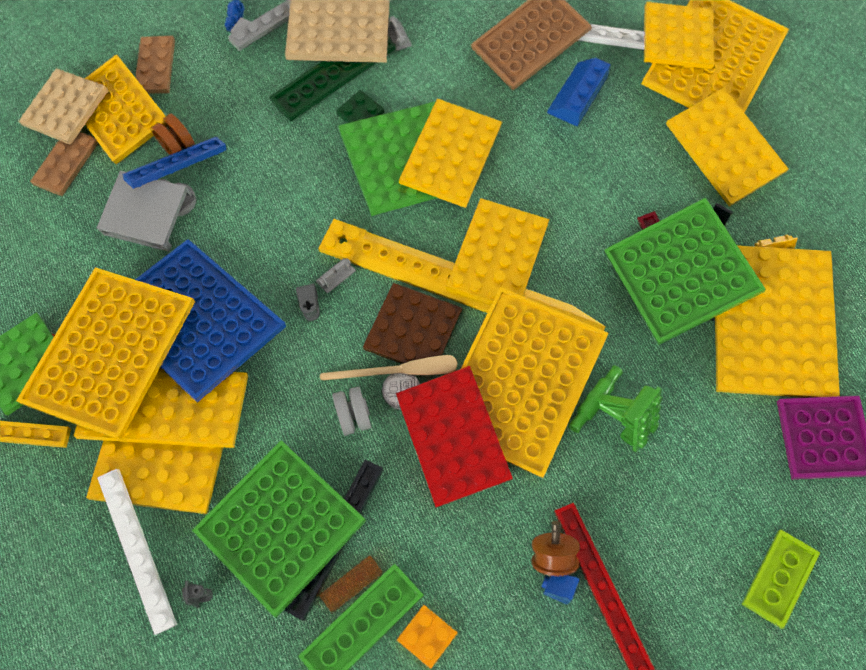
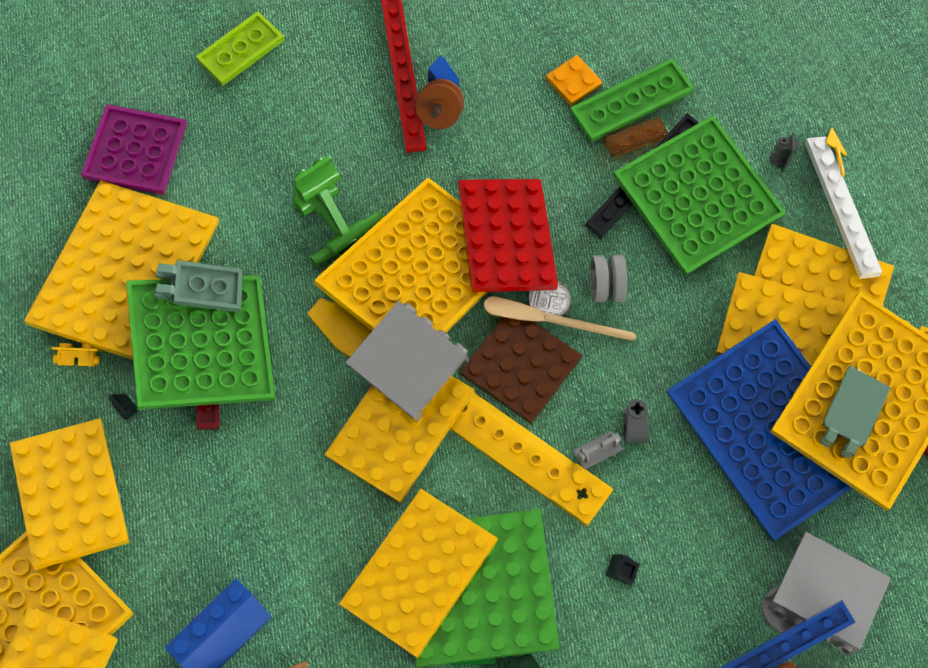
camera: 175 degrees left, 0 degrees up
none -> sand green tile [154,260,243,312]
none -> light grey panel [346,301,469,422]
none -> black slope [606,554,640,586]
none -> sand green tile [820,366,891,459]
none -> yellow piece [825,127,847,177]

